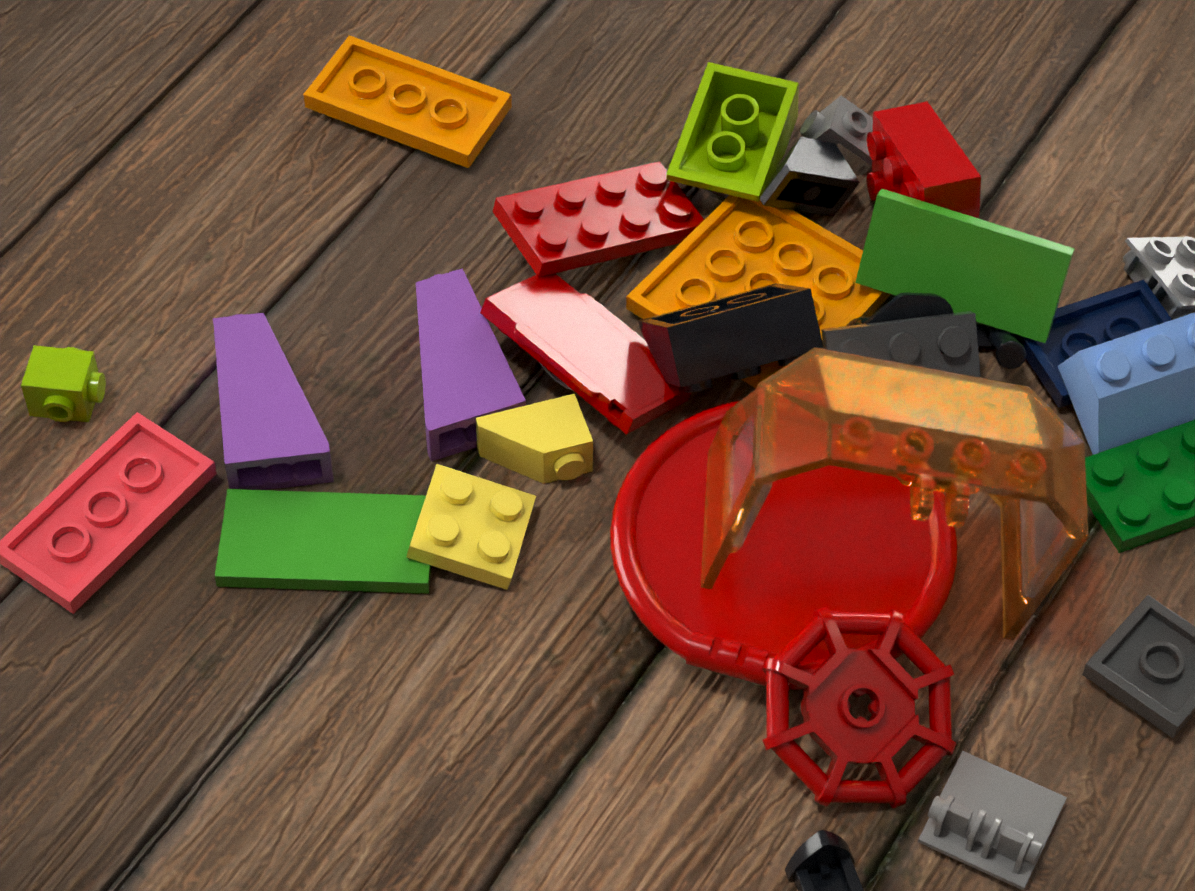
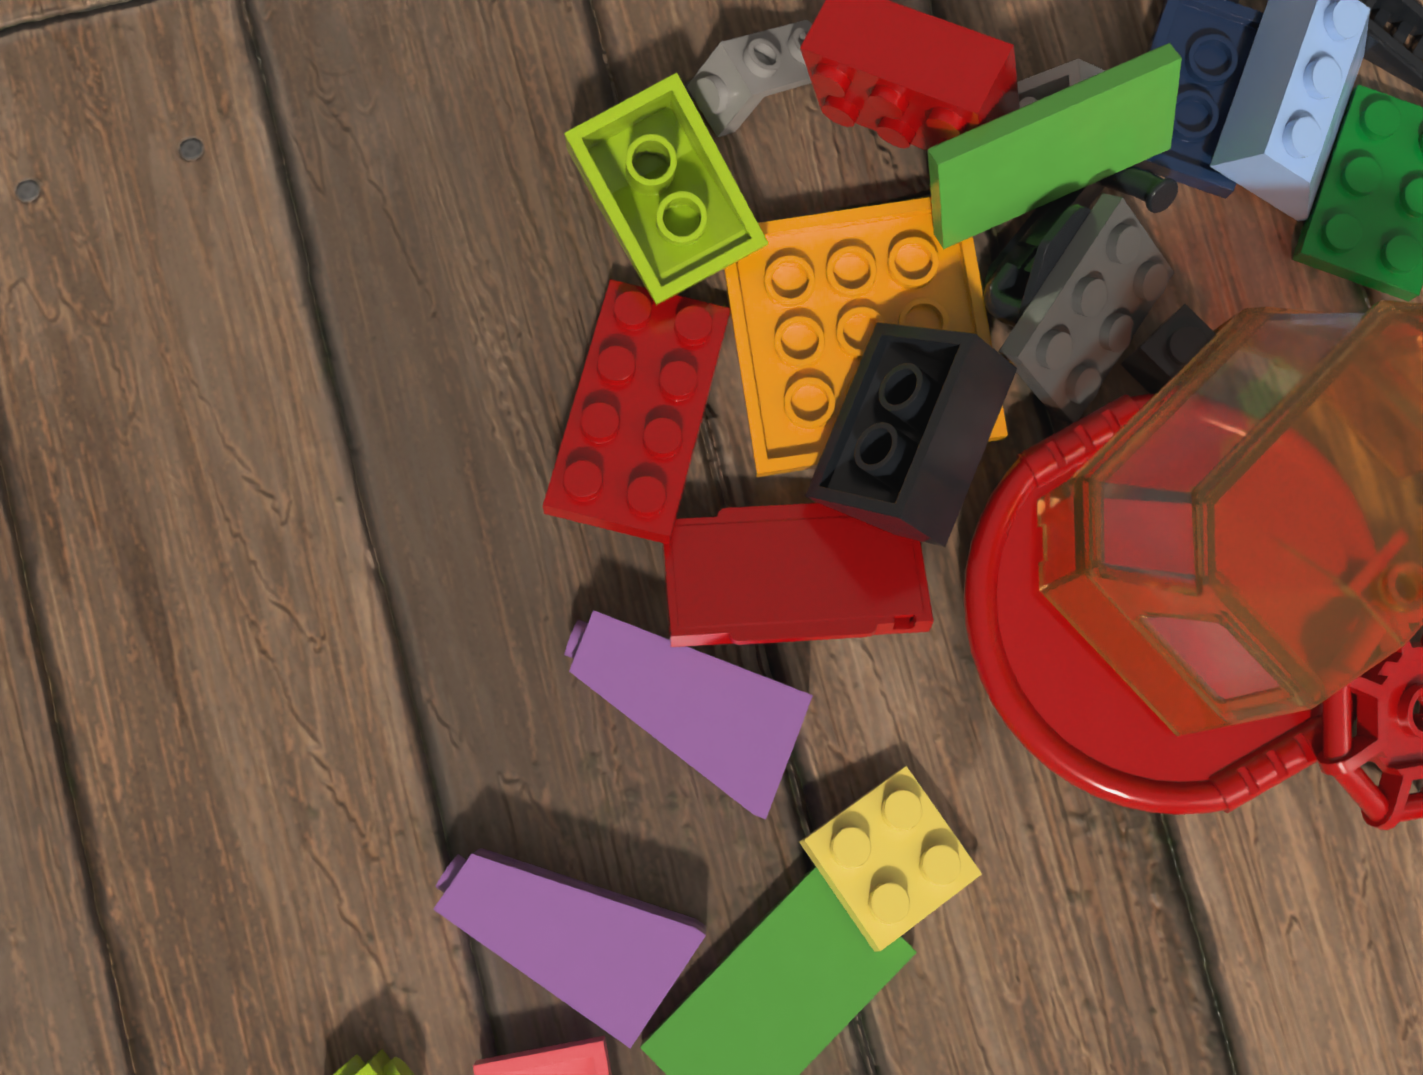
camera: 45 degrees left, 30 degrees up
light orange plate [303,35,512,168] -> none
light yellow slope [476,394,593,484] -> none
black slope [760,137,860,217] -> none

